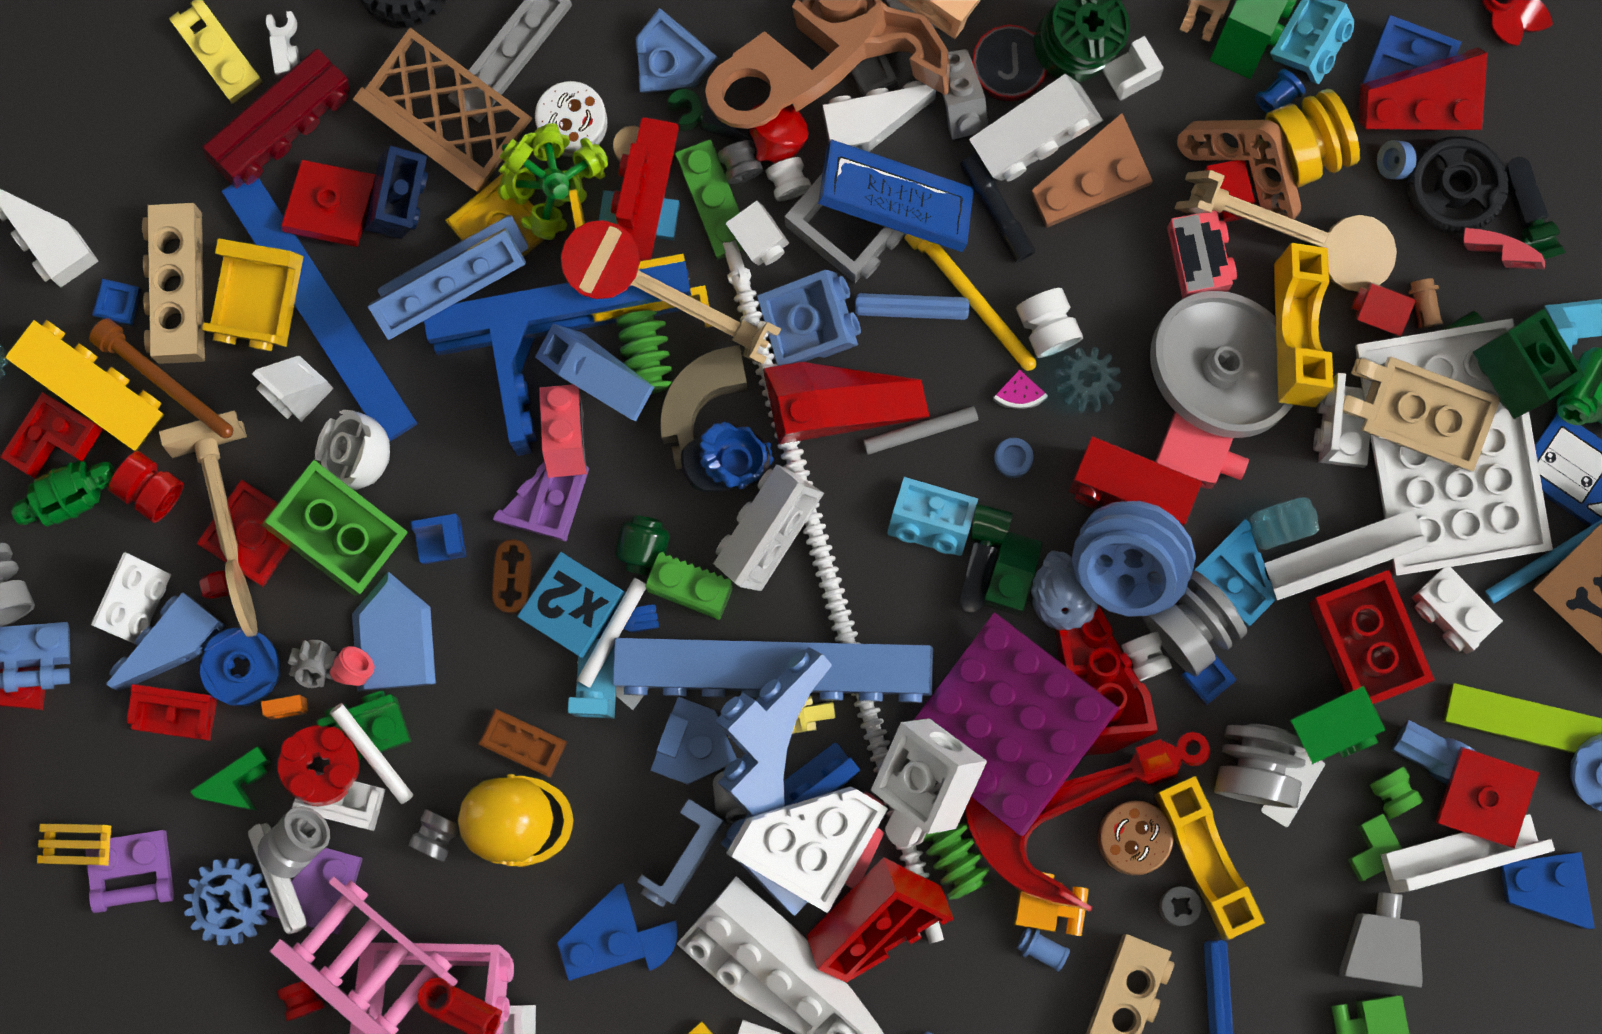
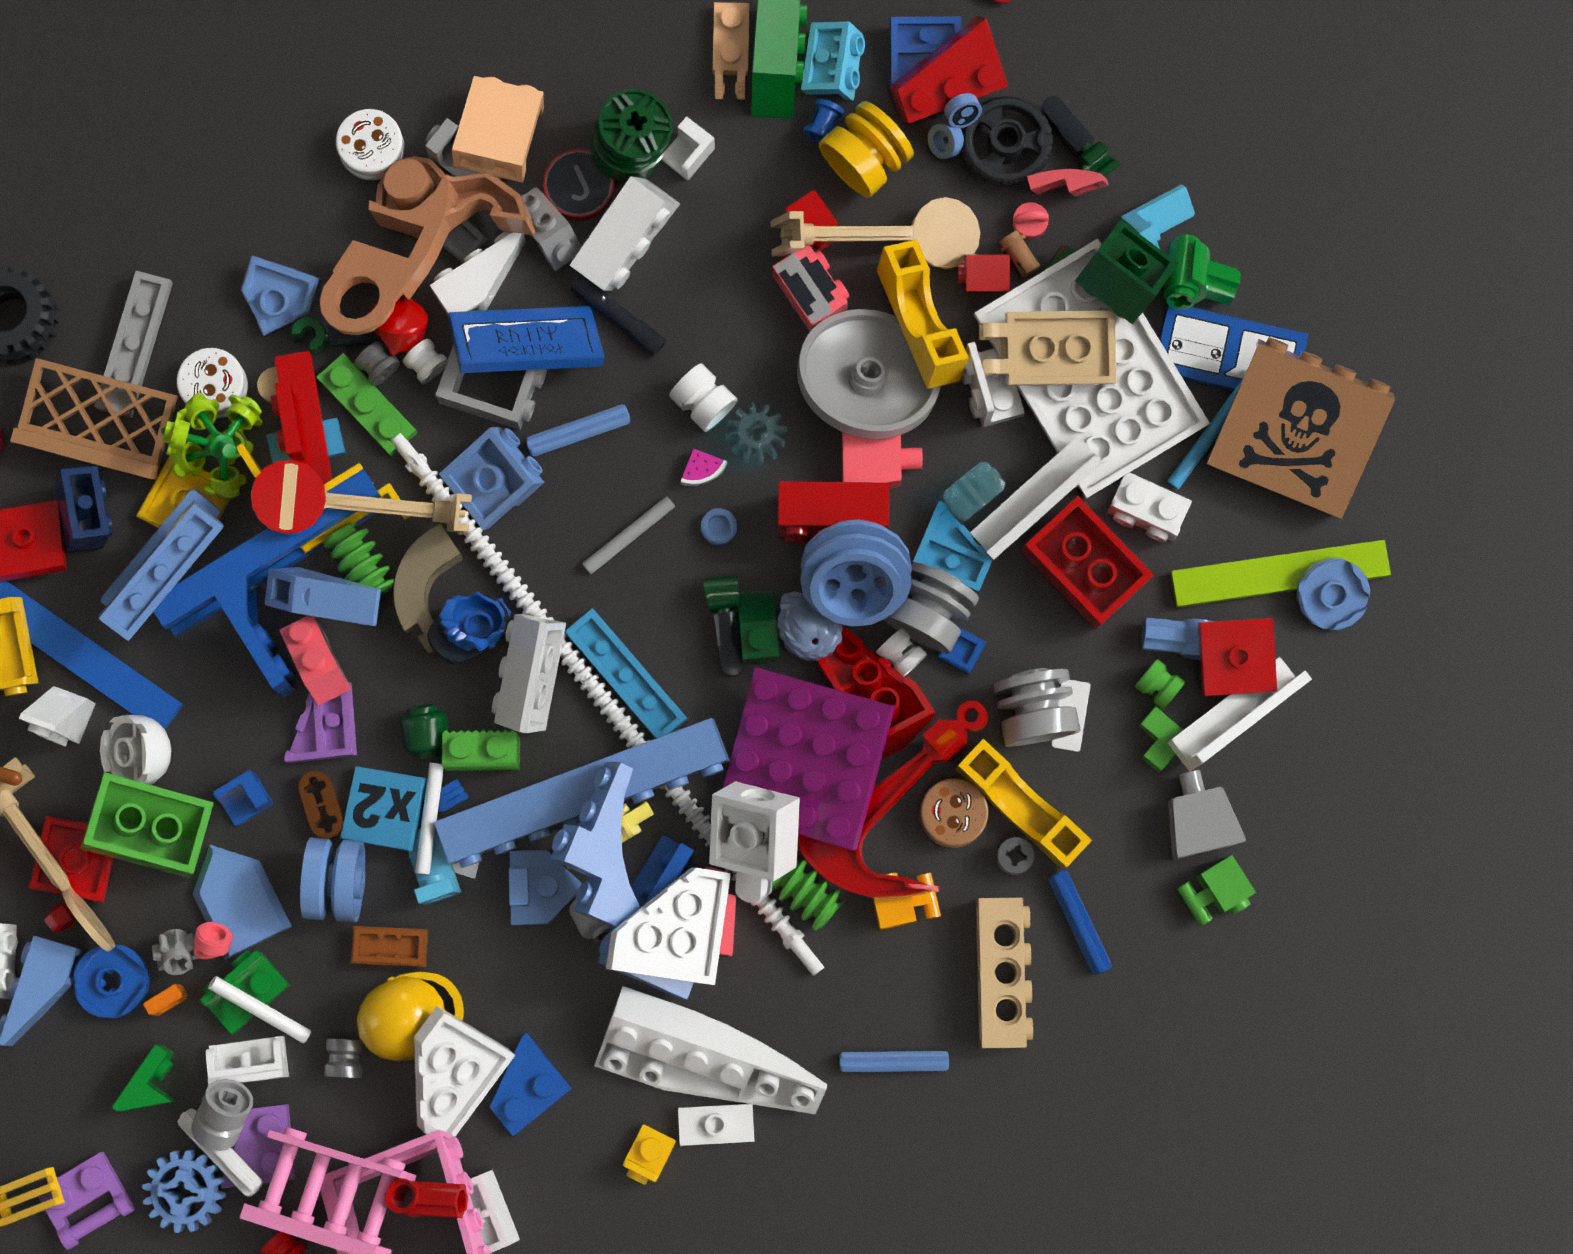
camera: 30 degrees left, 0 degrees up
red hinge [127,684,218,741] -> none
red plate [278,725,360,807] -> none
sand blue panel [637,799,725,907] -> none
blue tile [638,920,678,971] -> none
white brick [726,201,789,266] -> none
red wedge [763,362,930,444] -> none
red wedge [806,857,954,983] -> none
medium azure bracket [888,477,978,556] -> none
yellow piece [904,234,1036,371] -> none
medium blue pin [1016,927,1070,972] -> none
nougat wing [1031,113,1153,228] -> none
nougat beam [1177,120,1301,220] -> none
green wedge [1291,686,1385,765] -> none
blue wing [1500,852,1595,929] -> none
none -> medium blue wheel [300,838,366,922]
none -> white plate [414,1006,515,1137]
none -> dark azure plate [565,608,687,738]
none -> medium blue tile [944,93,982,128]
none -> coral tile [1012,202,1049,240]

